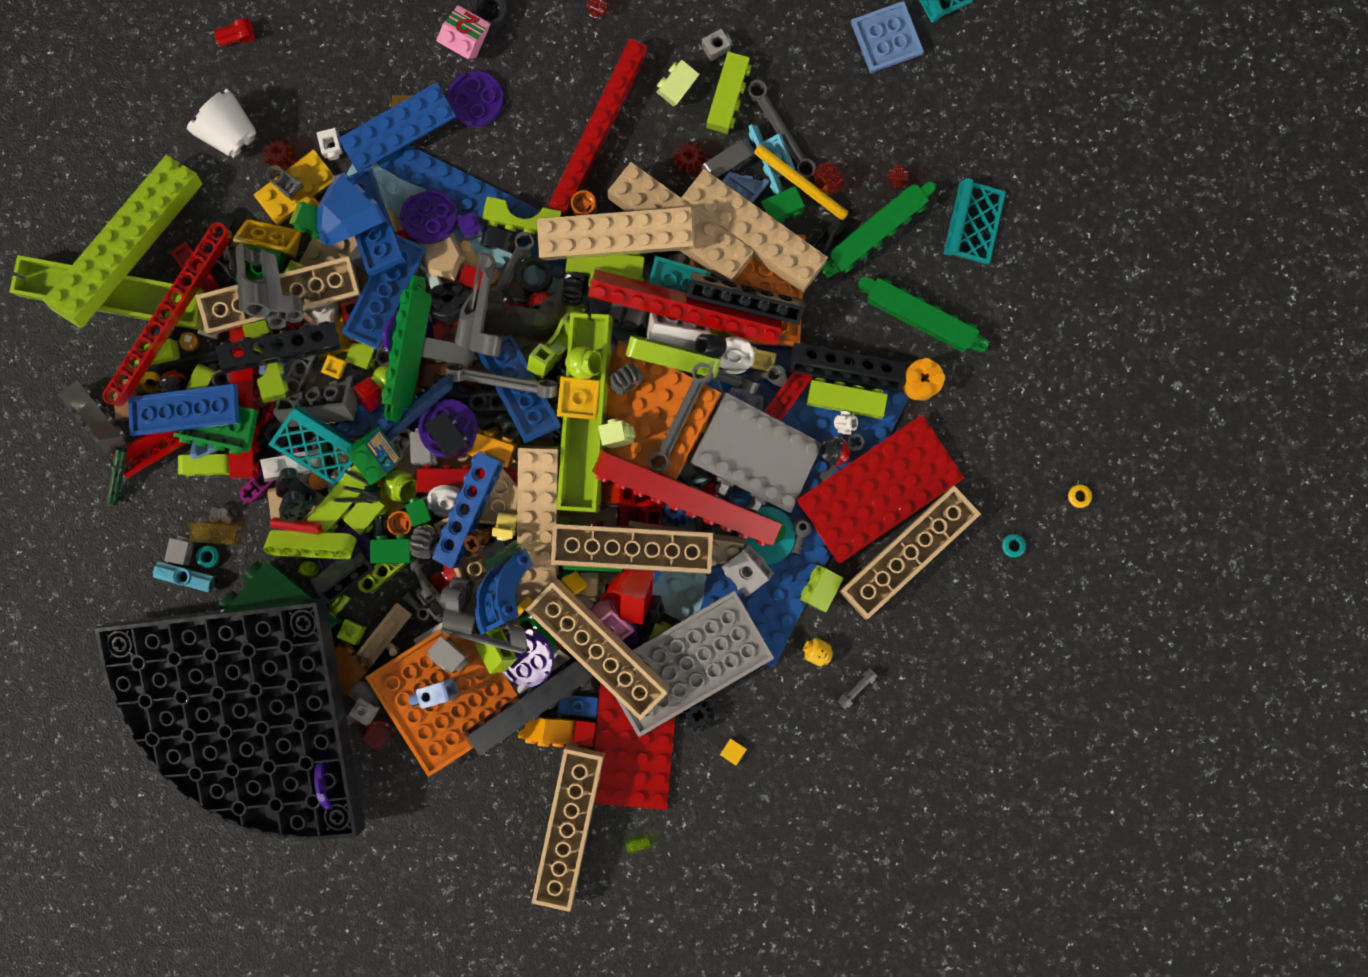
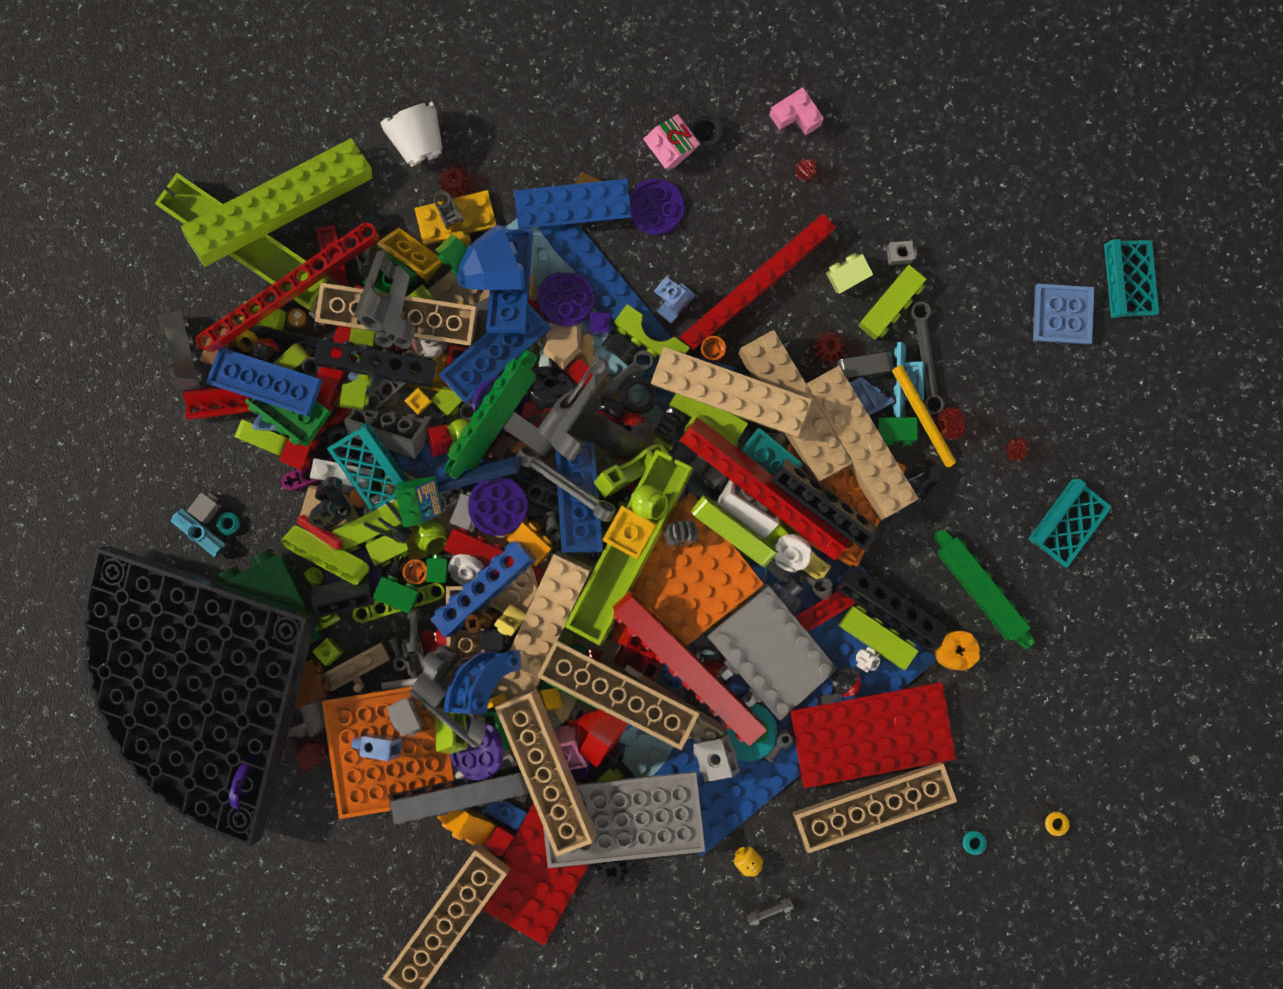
camera: 25 degrees right, 0 degrees up
dark green pin [105,447,128,505] -> none
clear yellow slope [189,522,236,545] -> none
dark grey piece [209,504,233,524] -> none
red piece [214,18,255,47] -> none
white brick [317,128,343,160] -> none
light grey brick [349,697,380,725] -> none
dark grey gear [409,526,438,559] -> none
black brick [425,411,468,460] -> none
clear green pin [482,540,522,571] -> none
yellowish green brick [598,418,636,449] -> none
clear neon green pin [625,836,651,855] -> none
dark grey piece [649,362,714,472] -> none
black piece [695,333,727,357] -> none
yellow tile [720,738,747,765] -> none
lime brick [800,565,843,612] -> none
green hinge [820,182,936,279] -> none
dark grey bush [846,434,864,452] -> none
none -> medium blue tile [654,277,696,324]

